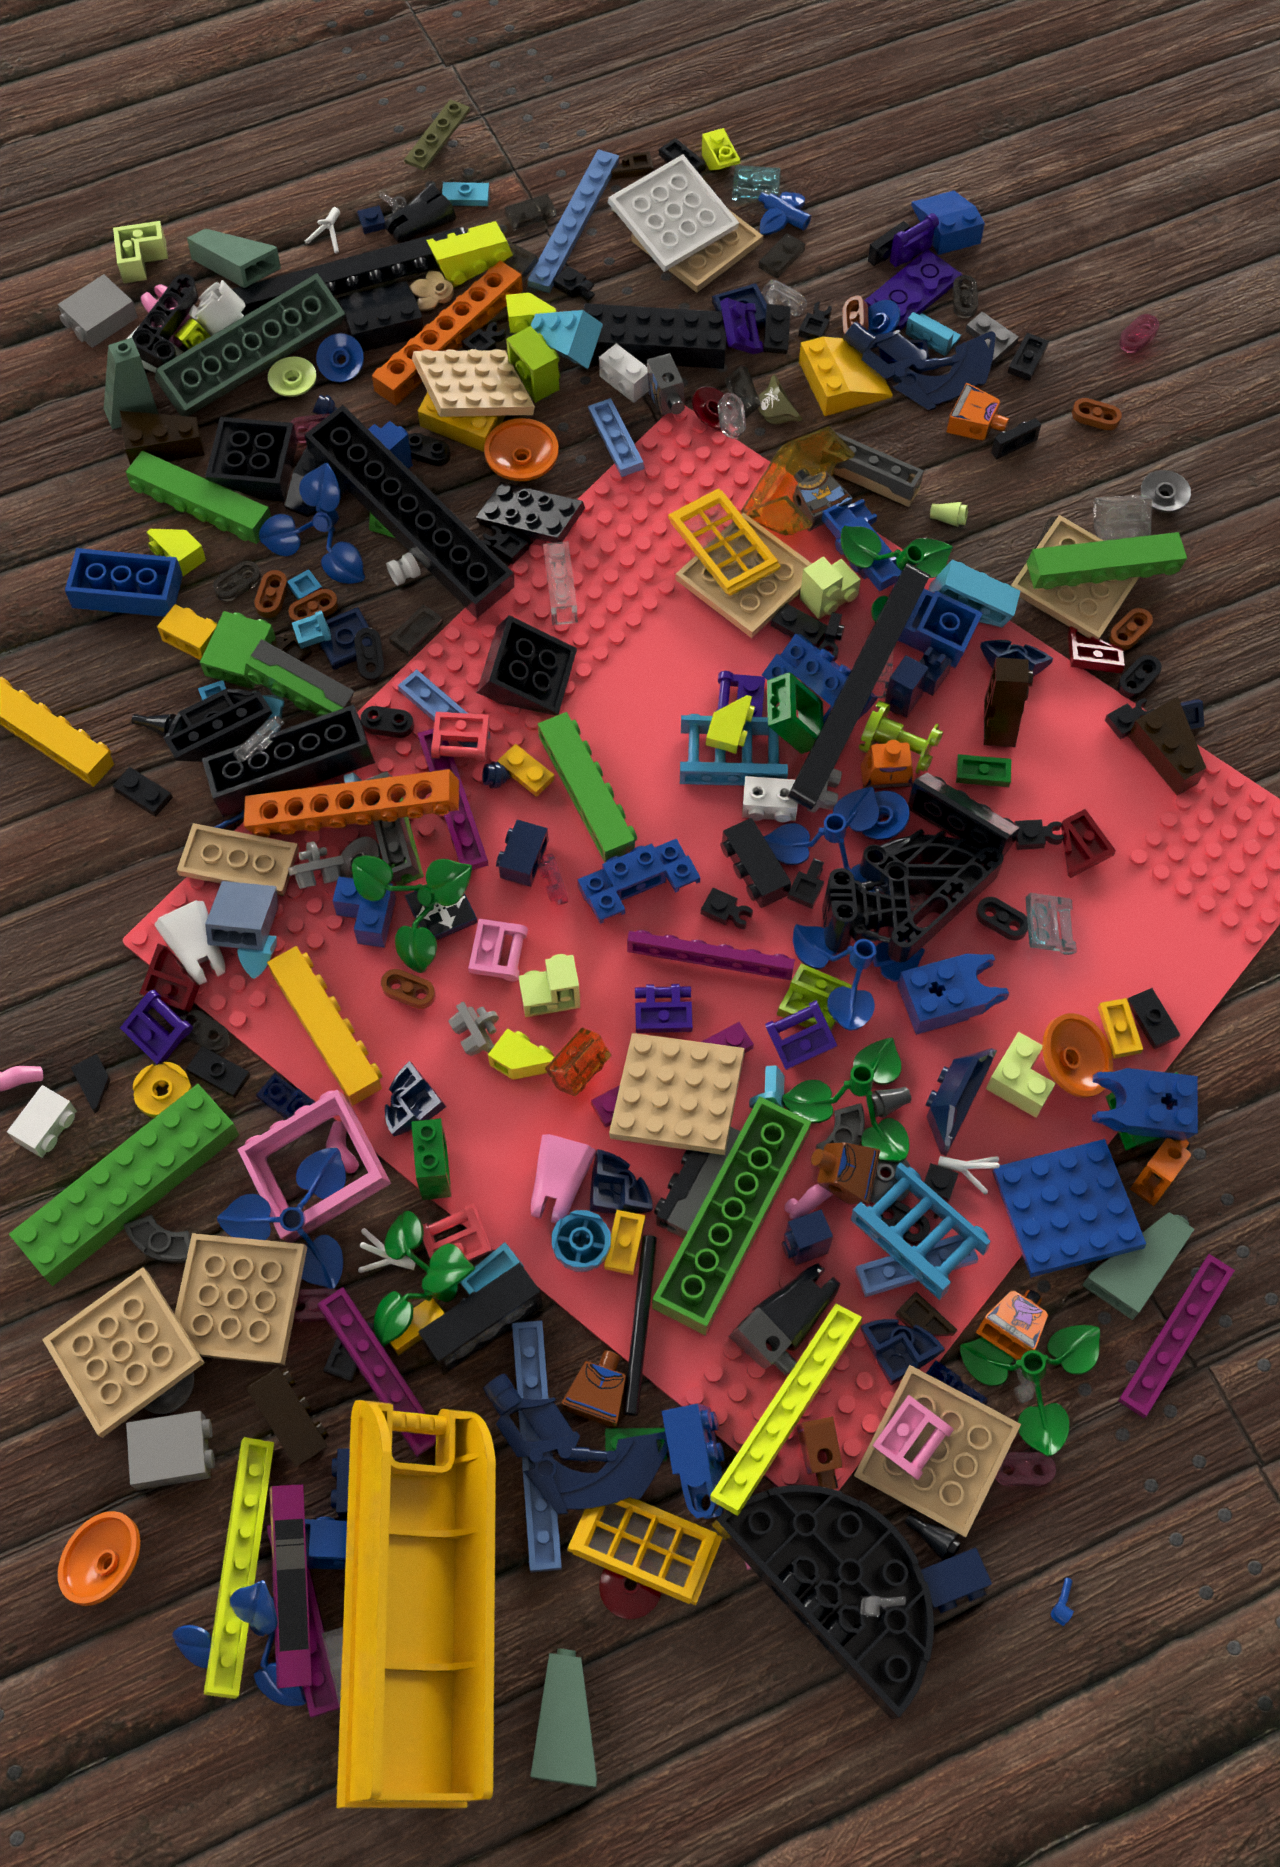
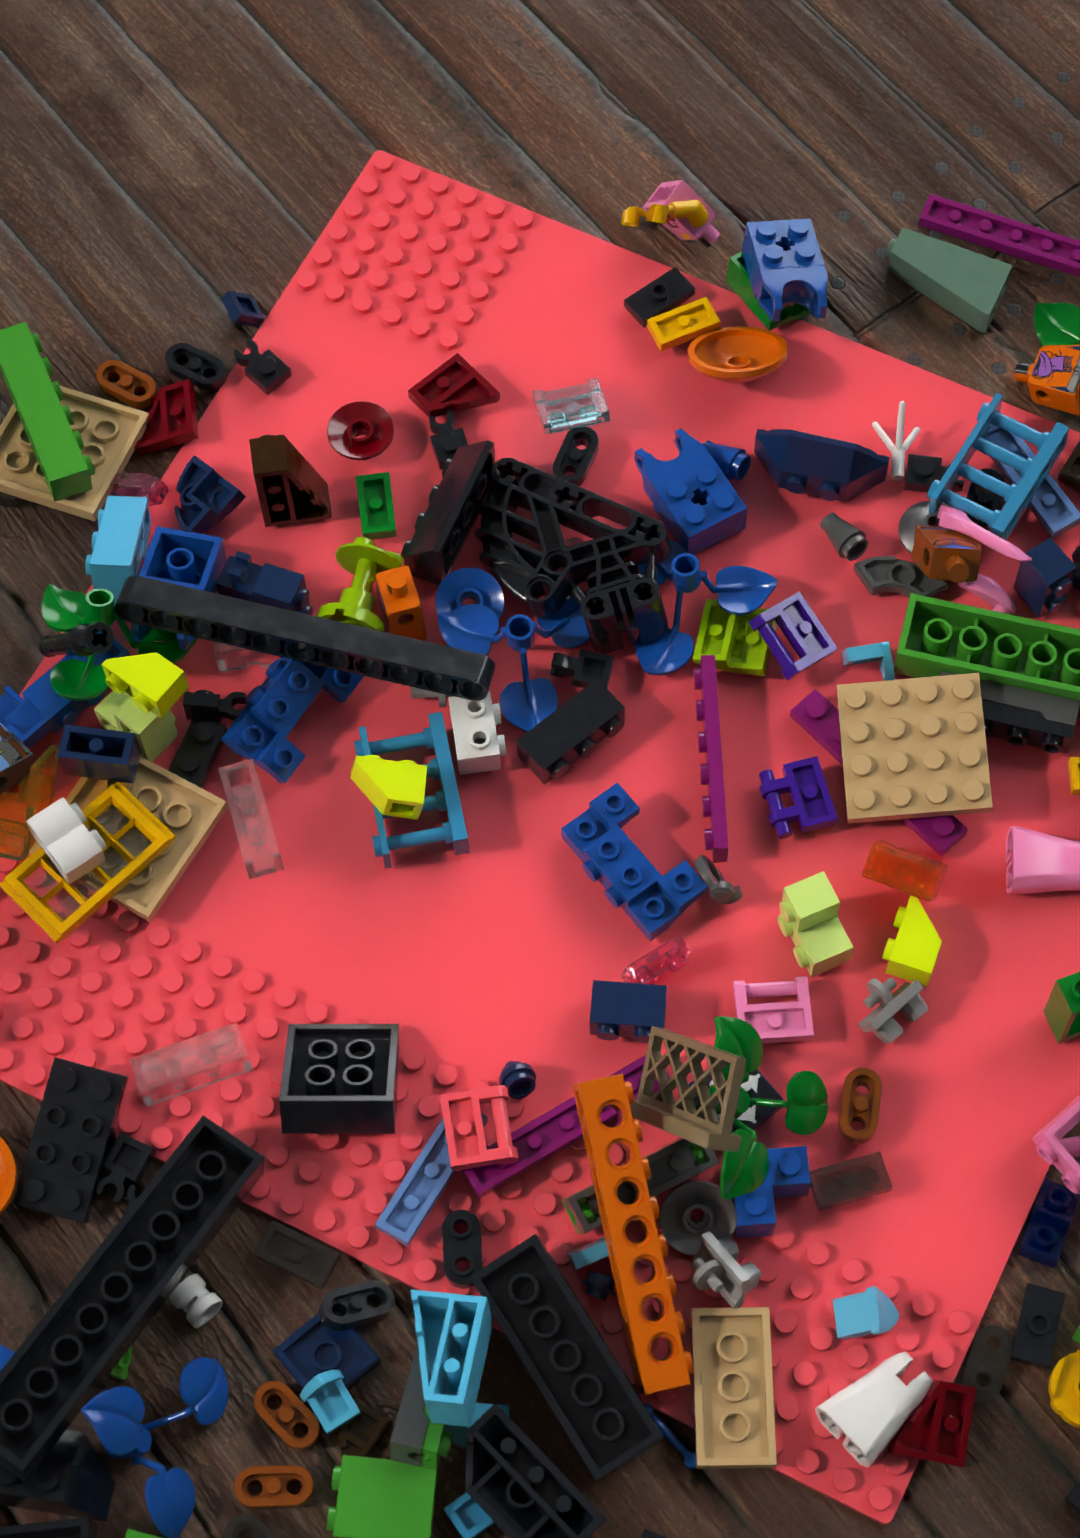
camera: 100 degrees left, 0 degrees up
dark purple plate [120,990,193,1064] -> none
sand blue brick [205,881,278,951] -> none
clear plate [233,716,284,762] -> none
yellow brick [267,946,383,1106] -> none
dark azure plate [287,569,322,600] -> none
dark blue brick [385,1061,446,1137] -> none
yellow plate [497,743,555,797] -> none
bright green brick [538,712,637,863] -> none
dark blue brick [590,1149,653,1214] -> none
black plate [701,887,753,929] -> none
dark purple plate [715,671,765,717] -> none
green window [767,672,824,754] -> none
green plant [782,1037,909,1162] -> none
yellowish green brick [986,1032,1056,1118] -> none
blue plate [993,1139,1146,1278] -> none
dark brown wedge [1129,697,1206,796] -> none
orange torso [1130,1138,1191,1206] -> none
none -> white brick [26,797,107,884]
none -> black pin [38,622,114,657]
none -> dark blue brick [57,724,141,783]
none -> neon yellow slope [101,652,189,718]
none -> clear pink plate [111,473,169,506]
none -> clear brick [218,759,284,879]
none -> dark red dish [327,401,394,460]
none -> medium azure wedge [411,1290,494,1427]
none -> torso [621,180,720,248]
none -> dark tan fence [630,1026,746,1152]
none -> dark grey piece [694,855,743,904]
none -> blue cone [703,440,751,481]
none -> clear smoke plate [809,1151,892,1211]
none -> bright pink piece [937,505,1032,561]

